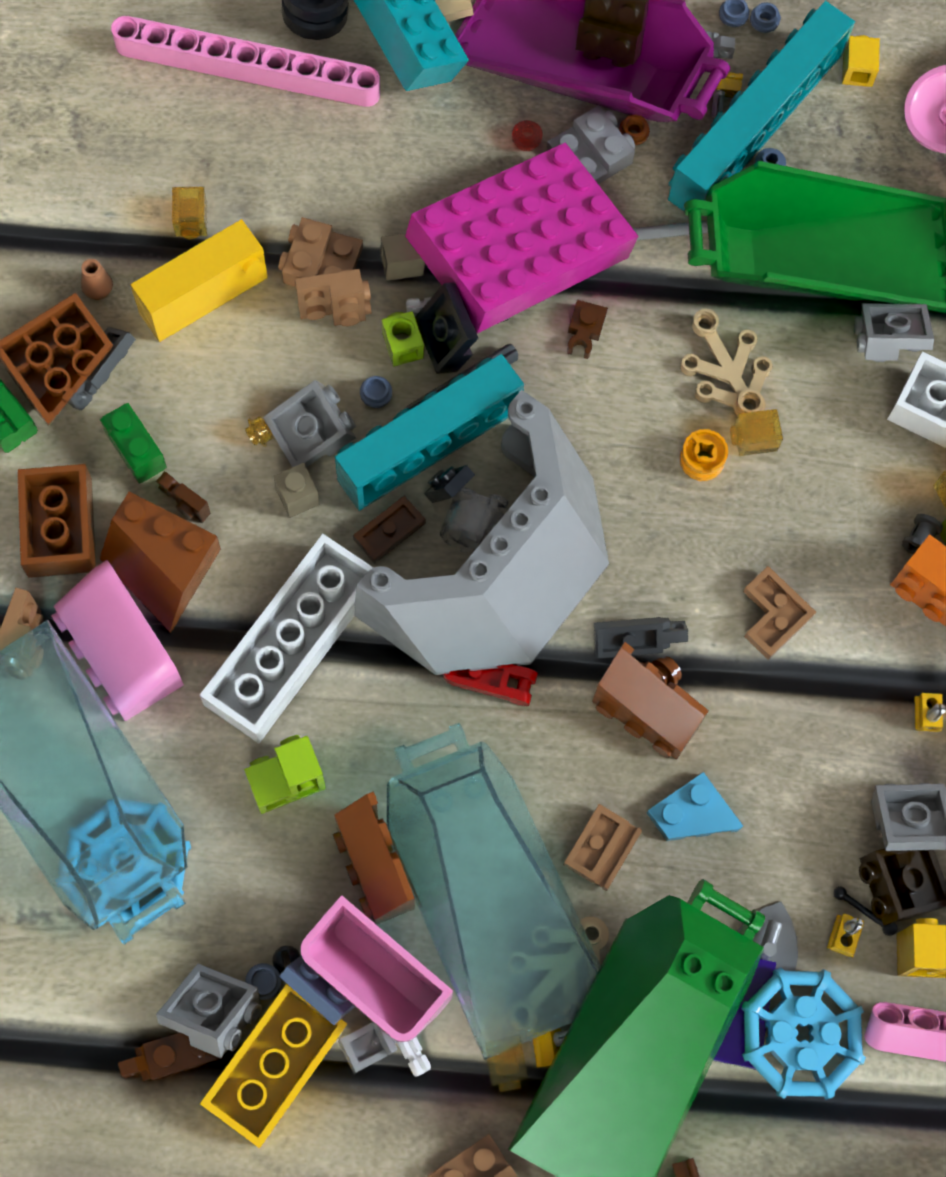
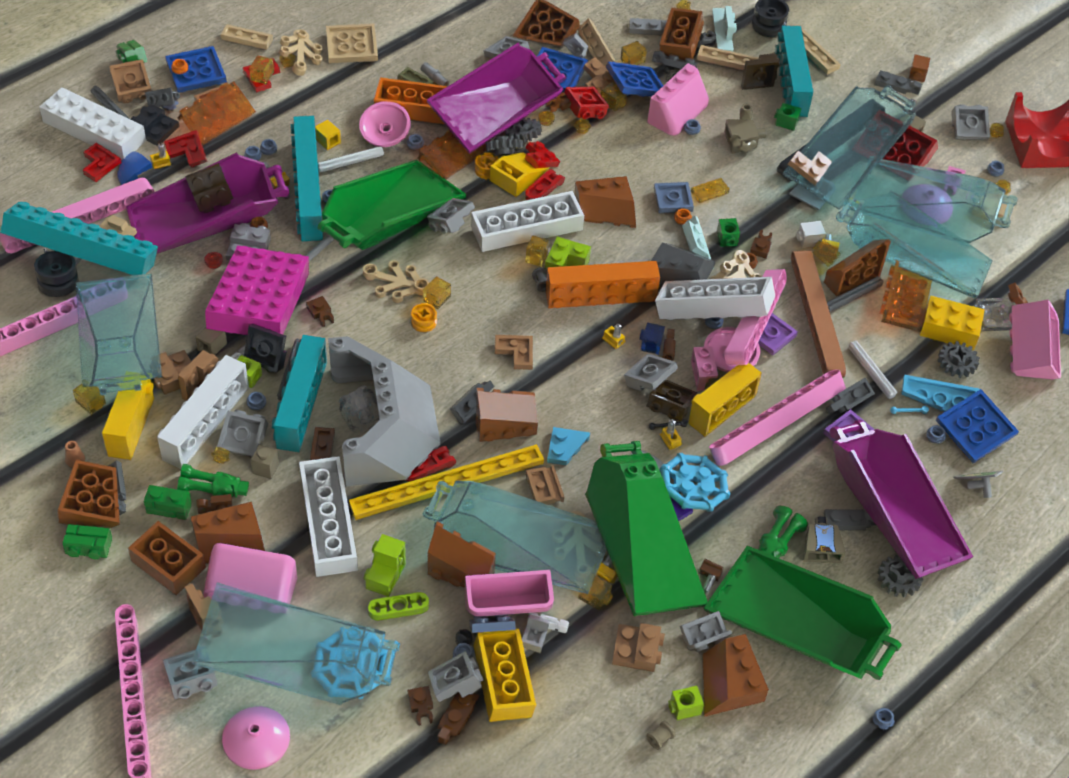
camera: 45 degrees left, 20 degrees down
black plate [424,465,475,503] -> none
none -> clear light blue windscreen [76,273,162,396]
none -> white brick [157,355,249,469]
none -> green piece [177,464,249,498]
none -> white axle [318,147,384,172]
none -> yellow plate [349,444,544,520]
none -> lime beam [368,592,429,621]
none -> reddish brown plate [407,686,433,726]

